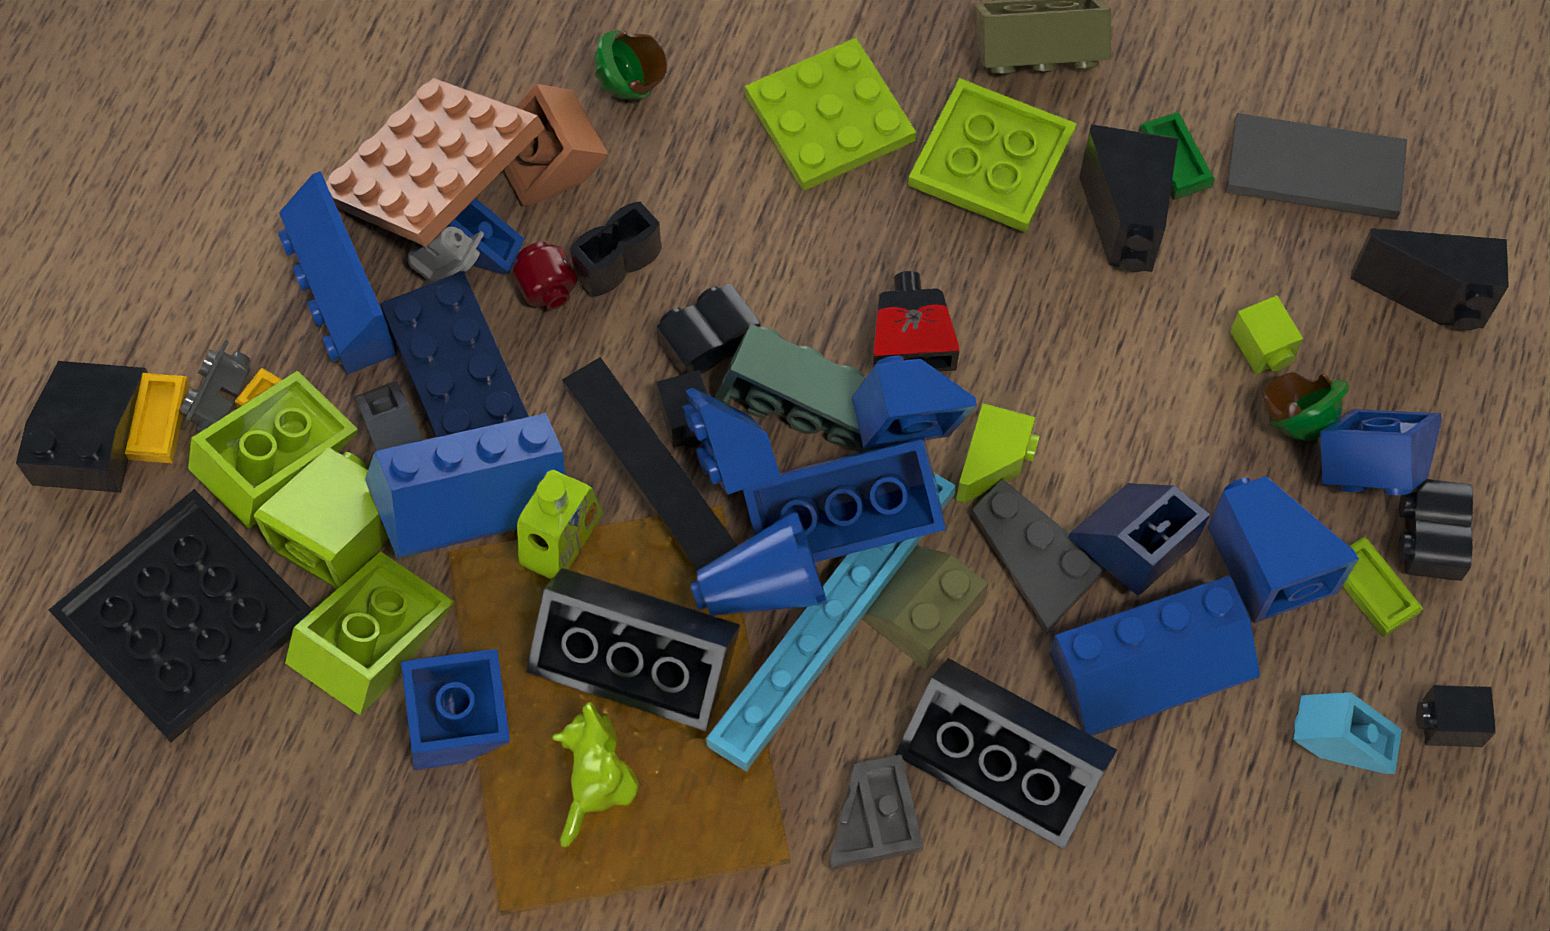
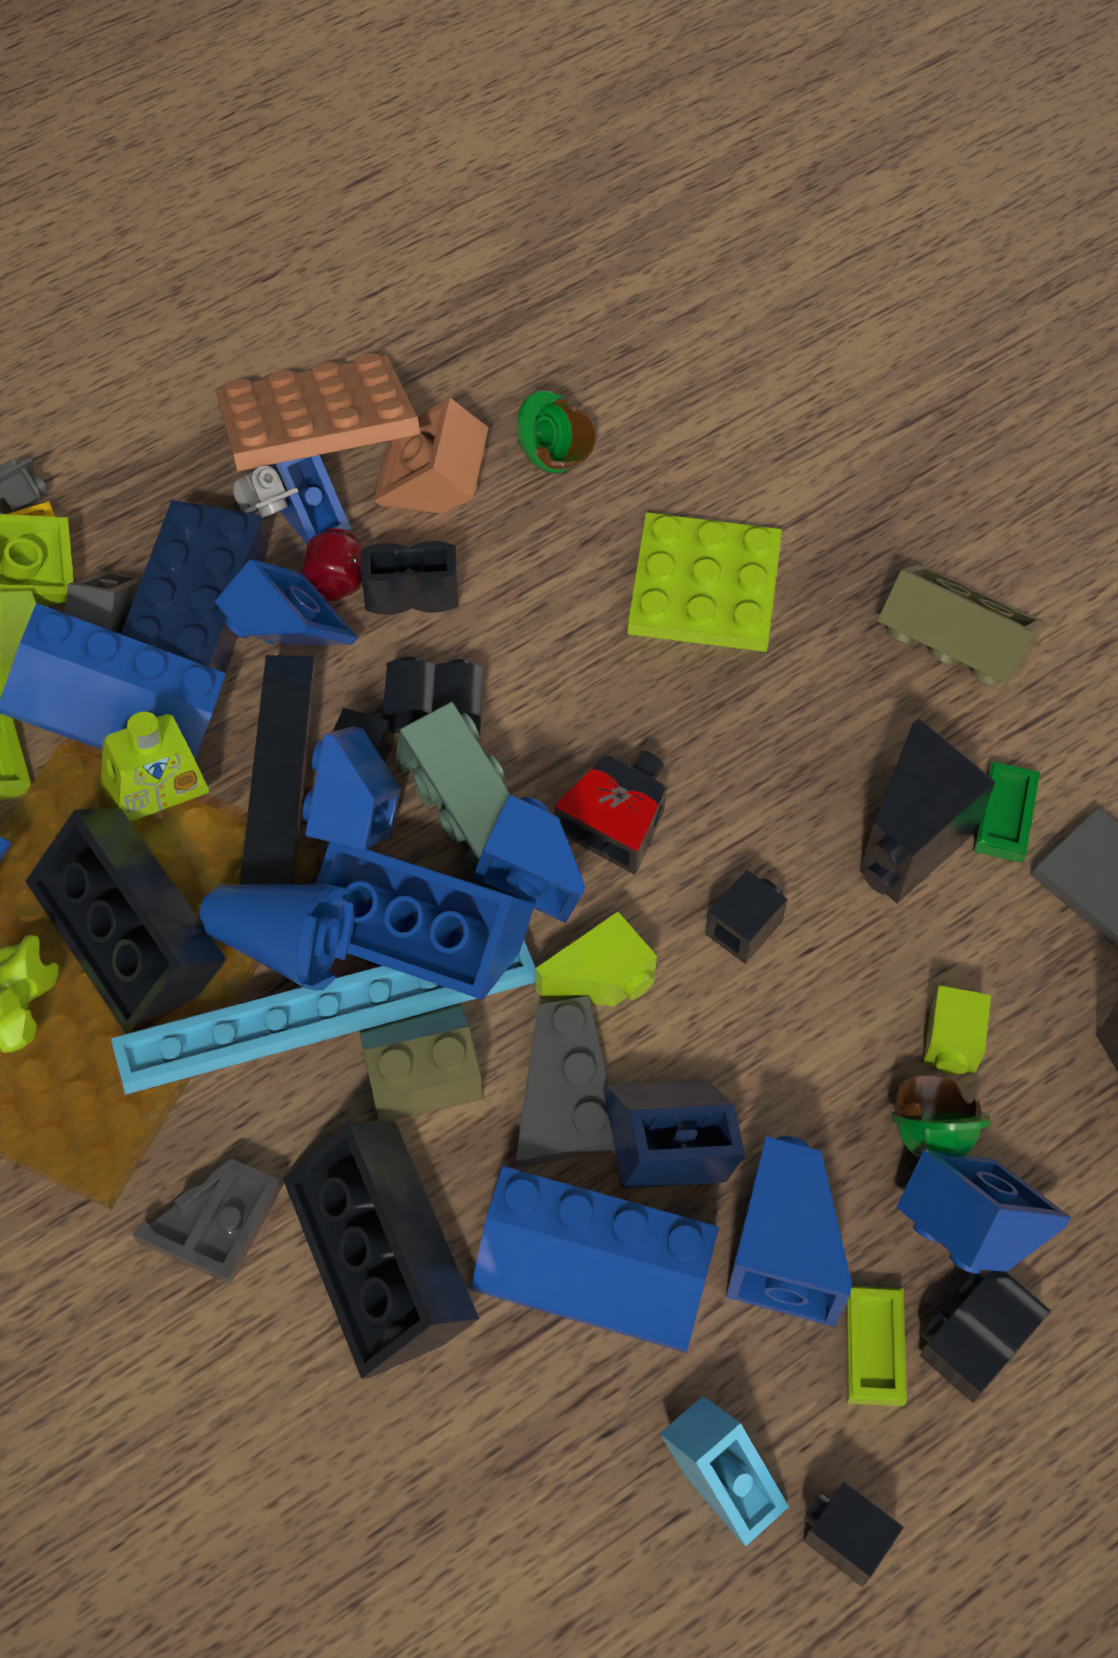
camera: 35 degrees right, 5 degrees down
blue slope [277,171,396,375] -> none
lime plate [908,78,1077,233] -> none
none -> blue slope [215,559,358,646]
none -> black brick [705,870,788,964]

